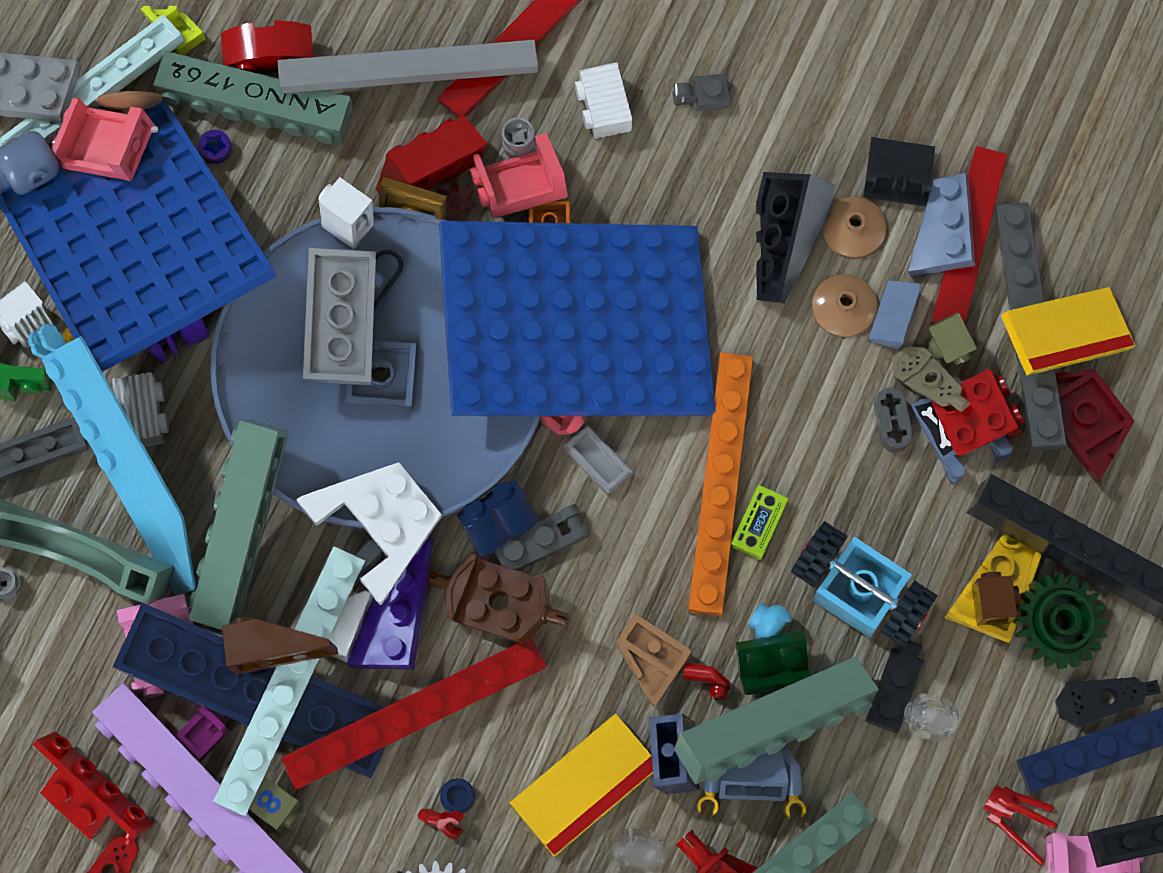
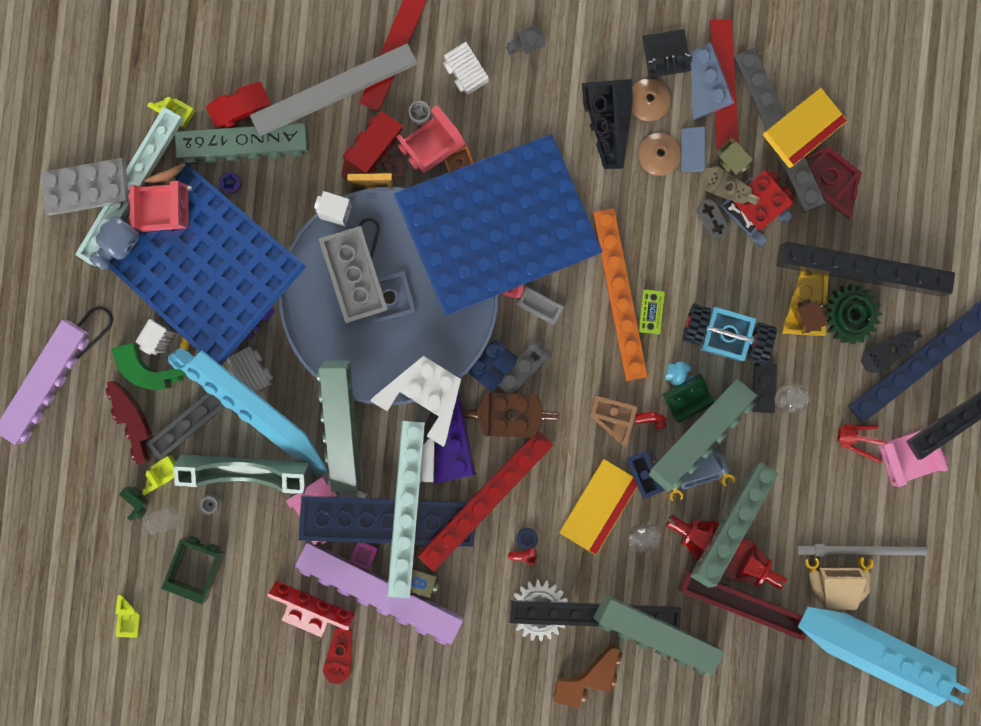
camera: 15 degrees left, 15 degrees up
reddish brown slope [222,617,338,674] -> none

